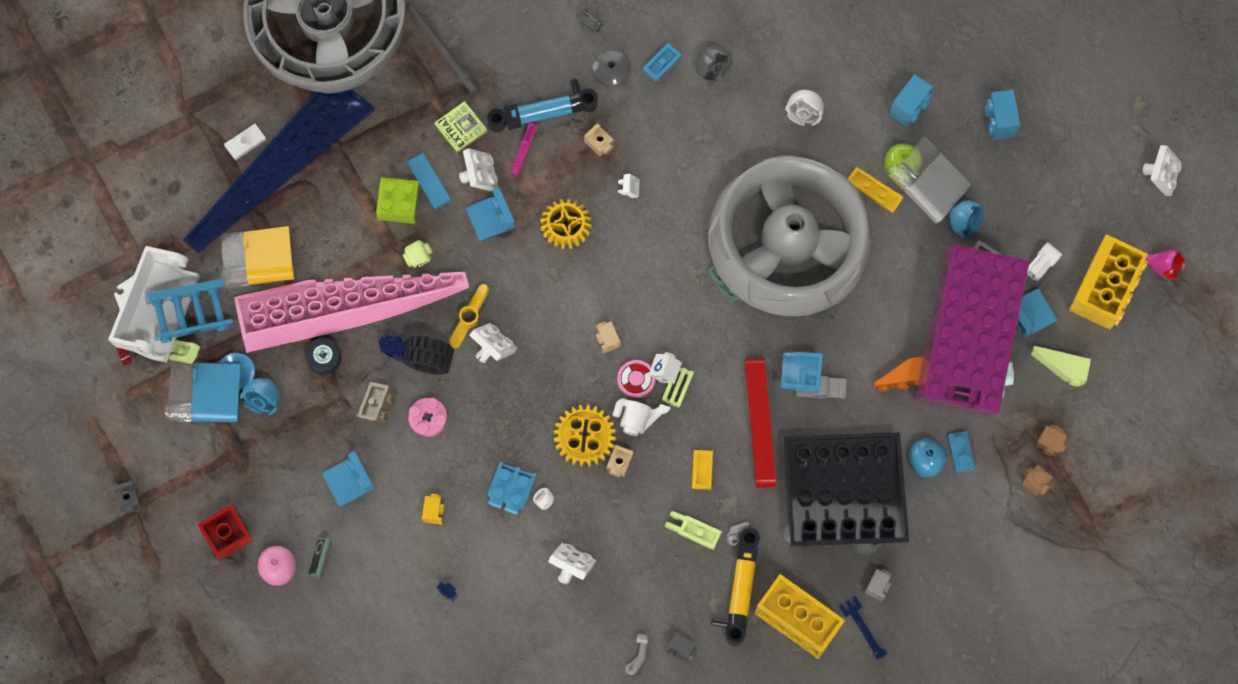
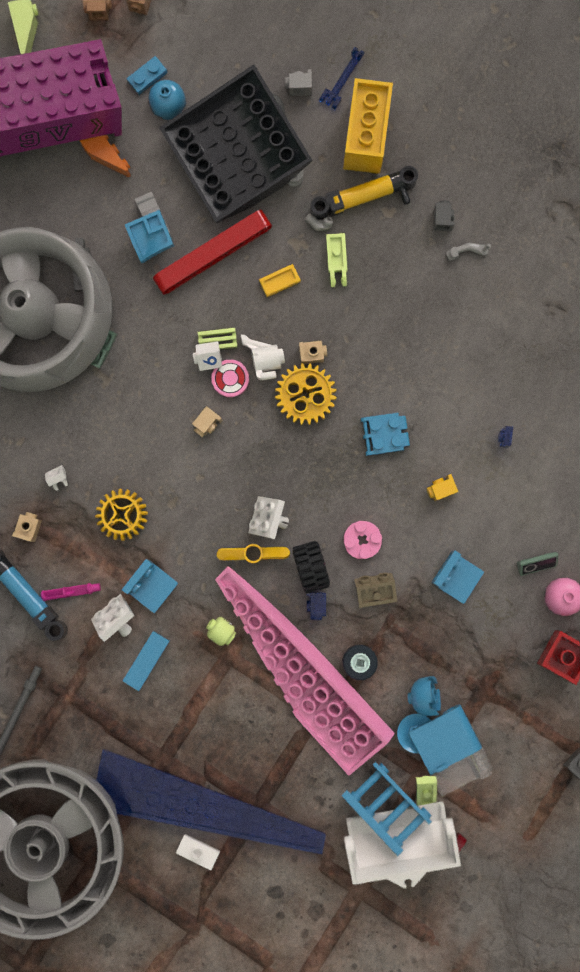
camera: 115 degrees left, 10 degrees up
yellow door [220,226,295,288] -> none
lime brick [376,177,420,224] -> none
yellowish green tile [435,101,487,153] -> none
white tile [533,488,554,510] -> none
white plate [548,543,596,584] -> none

